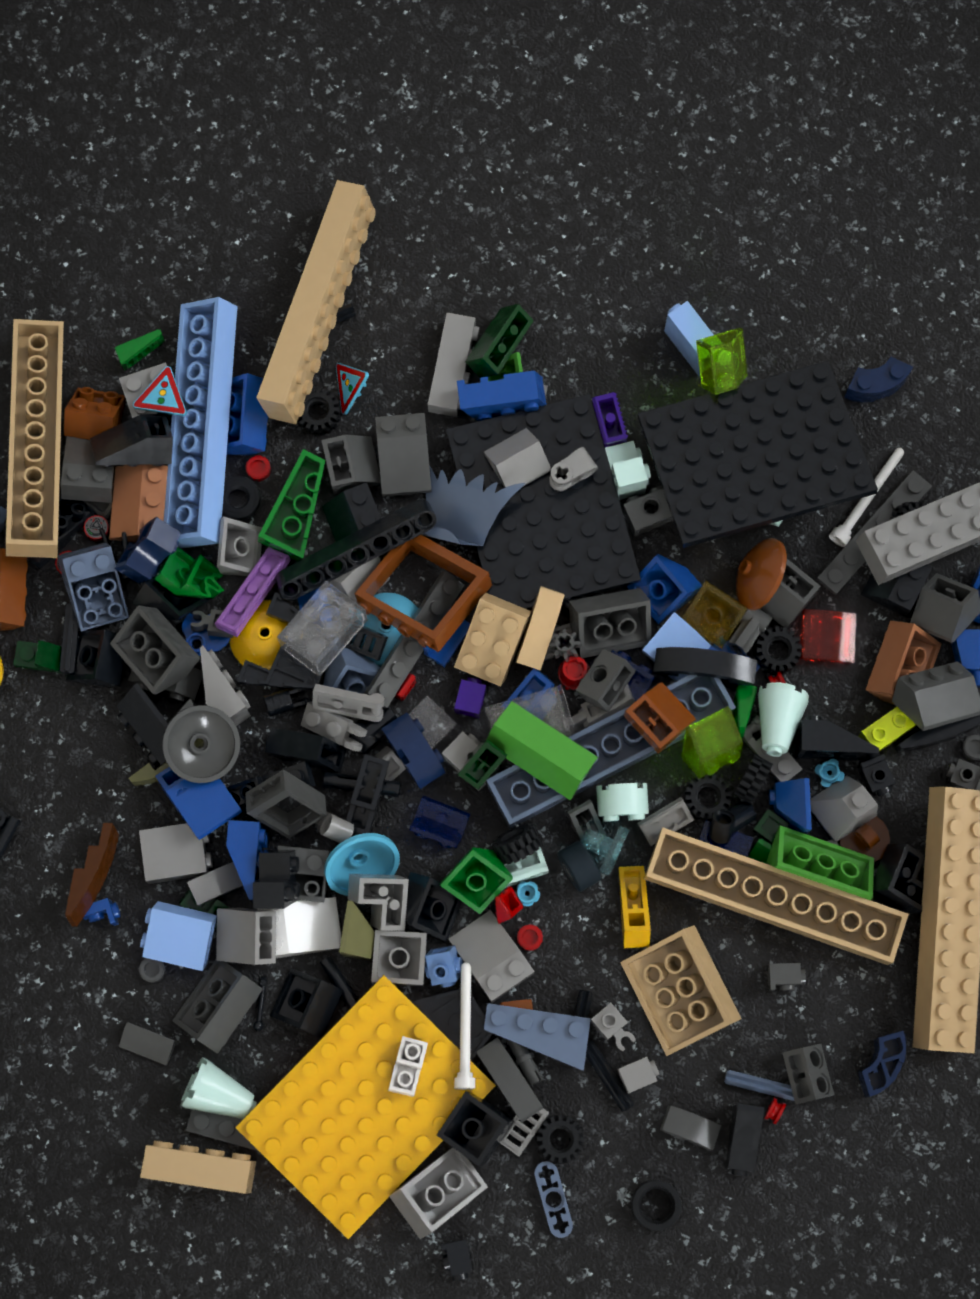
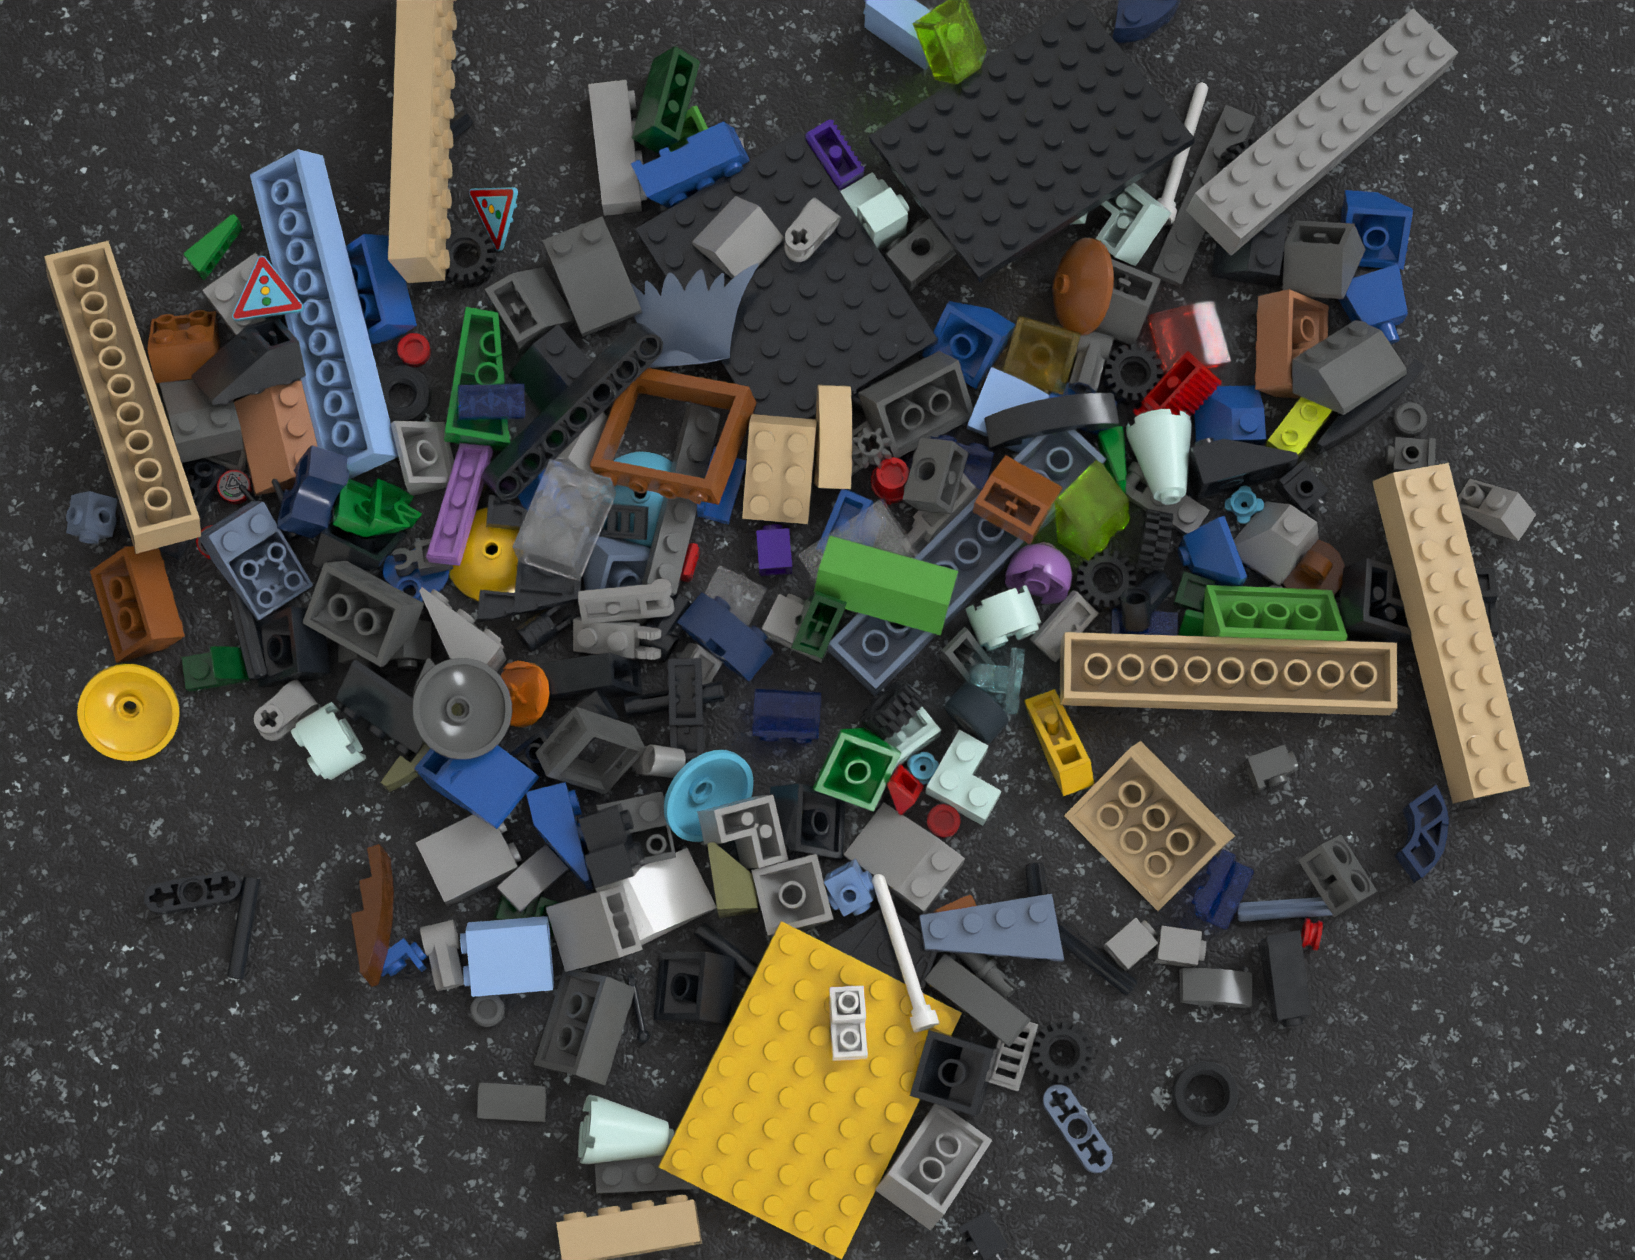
camera: 20 degrees left, 0 degrees up
light grey brick [590,1003,636,1052] -> none
none -> light grey piece [254,679,319,741]
none -> light aqua brick [291,702,366,780]
none -> light grey piece [420,920,464,991]
none -> clear blue tile [458,384,525,420]
none -> orange tile [501,660,550,728]
none -> light aqua brick [925,730,1001,826]
none -> medium lavender cylinder [1005,542,1072,604]
none -> light aqua brick [1096,183,1172,266]
none -> red brick [1144,350,1221,417]
none -> light grey brick [1154,926,1206,968]
none -> clear blue bracket [1192,849,1254,930]
none -> blue slope [1194,385,1266,446]

